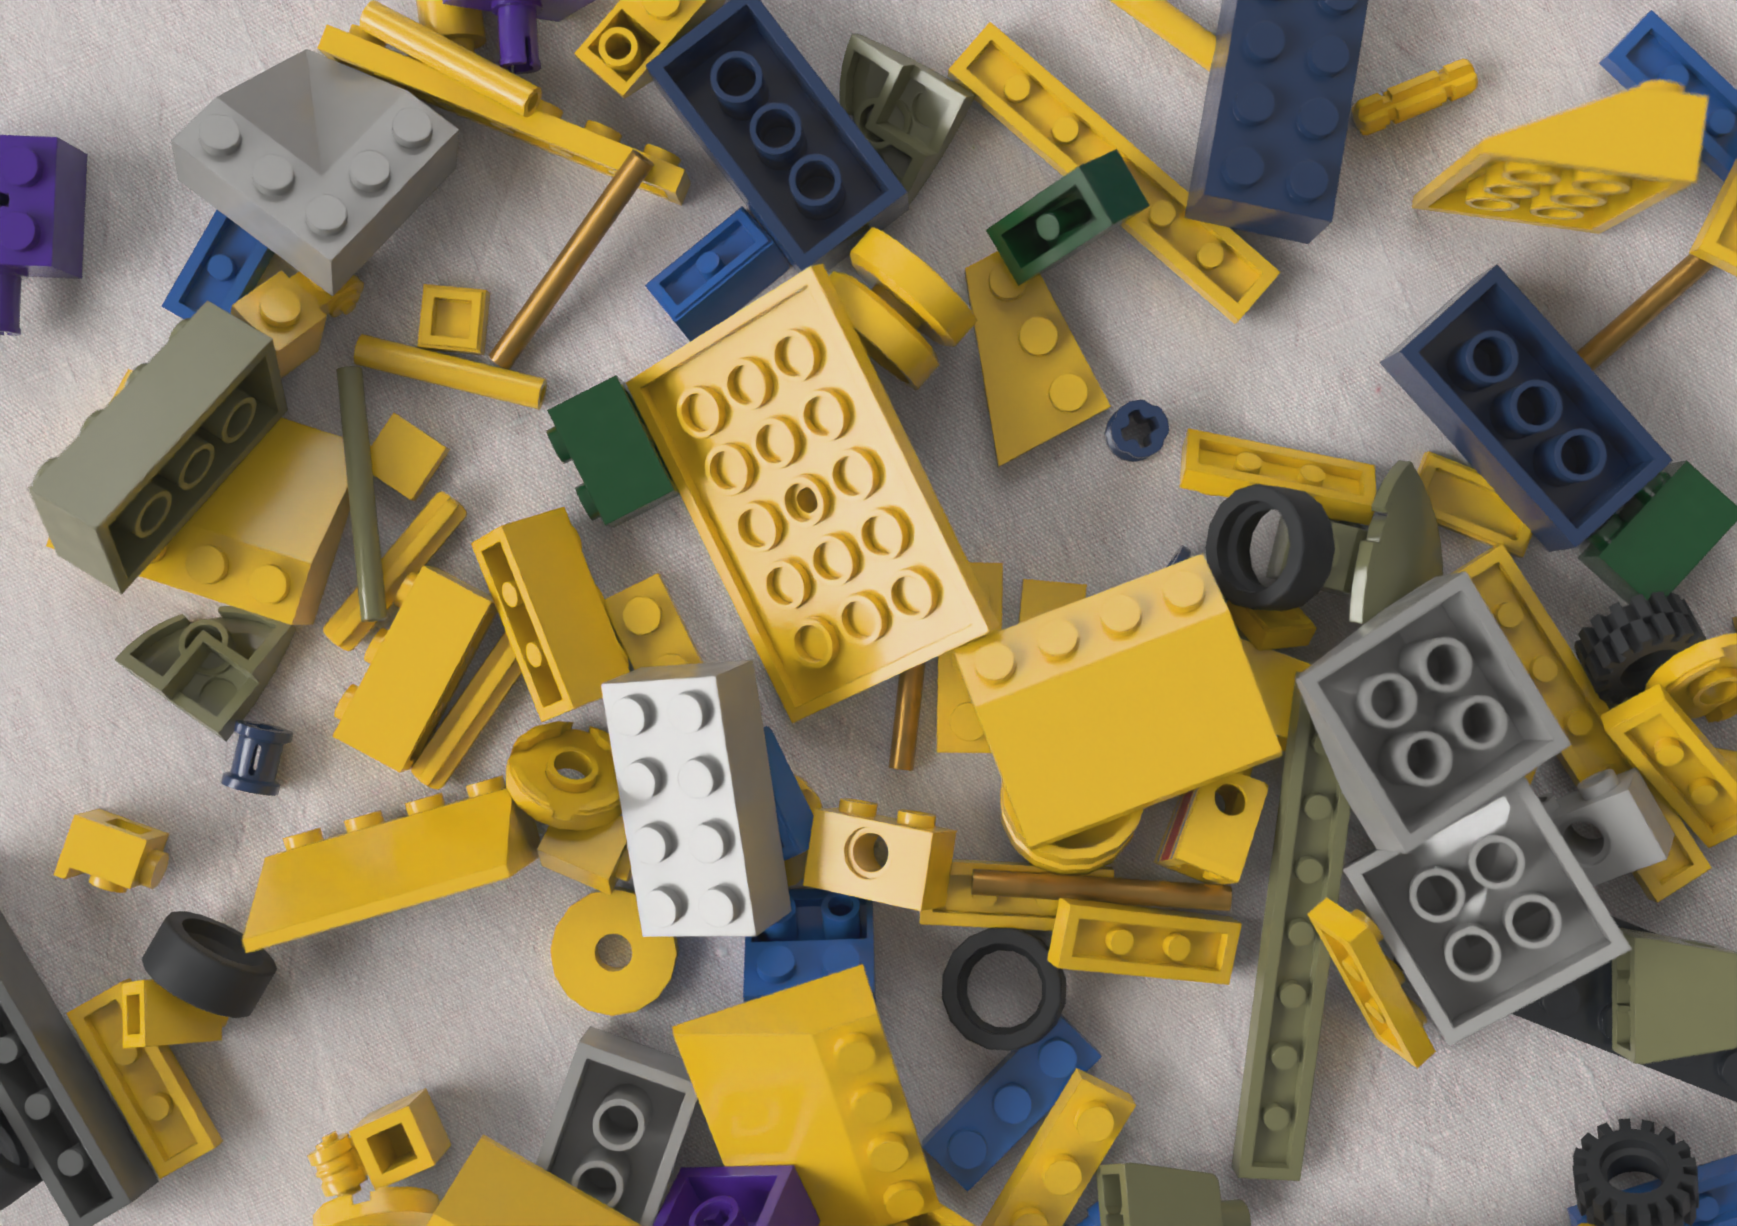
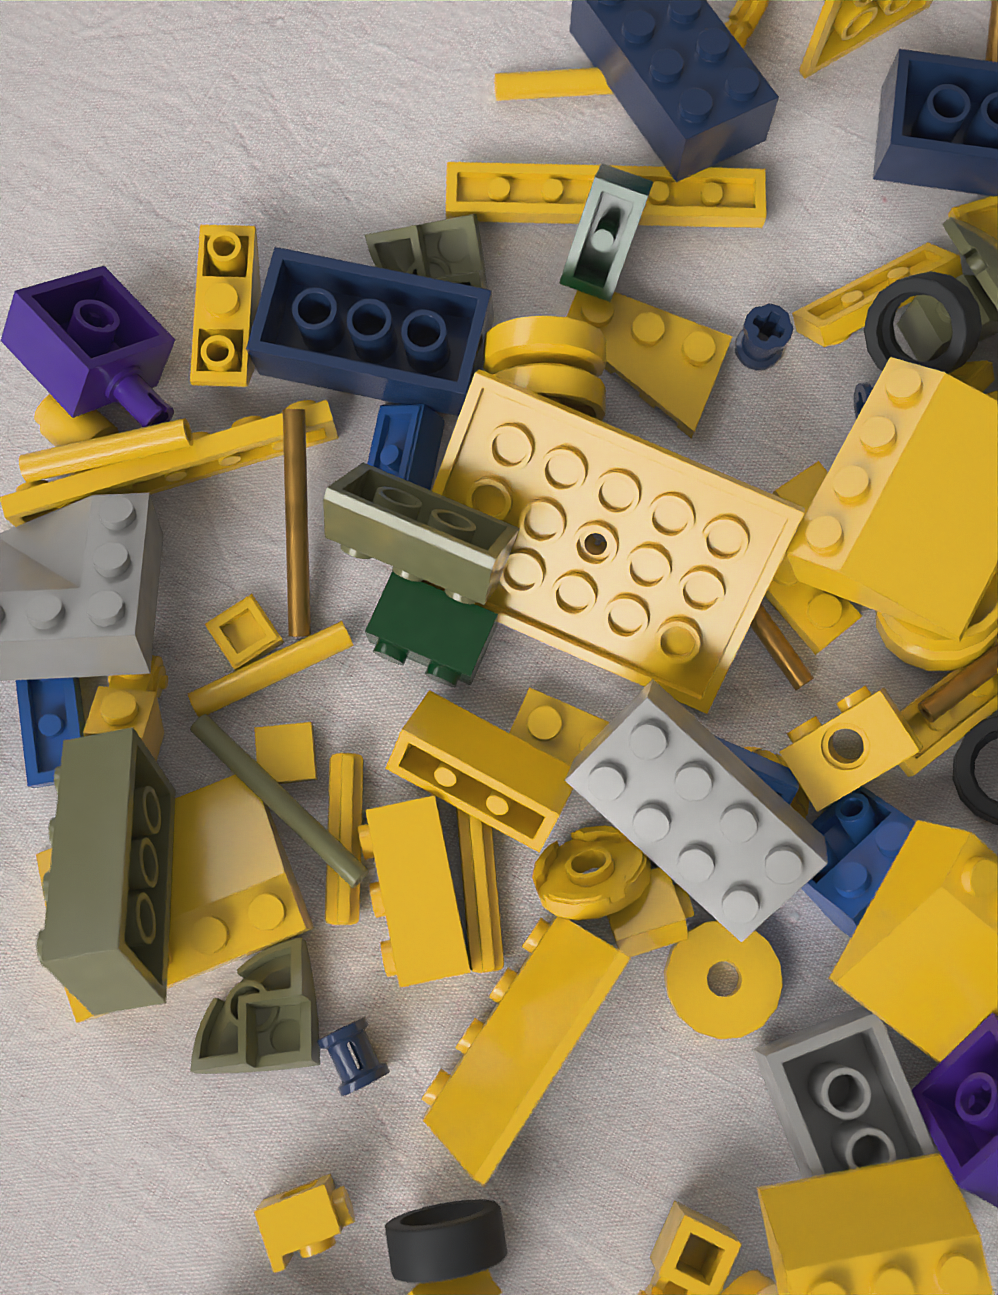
camera: 50 degrees left, 10 degrees down
none -> olive slope [323,462,520,605]

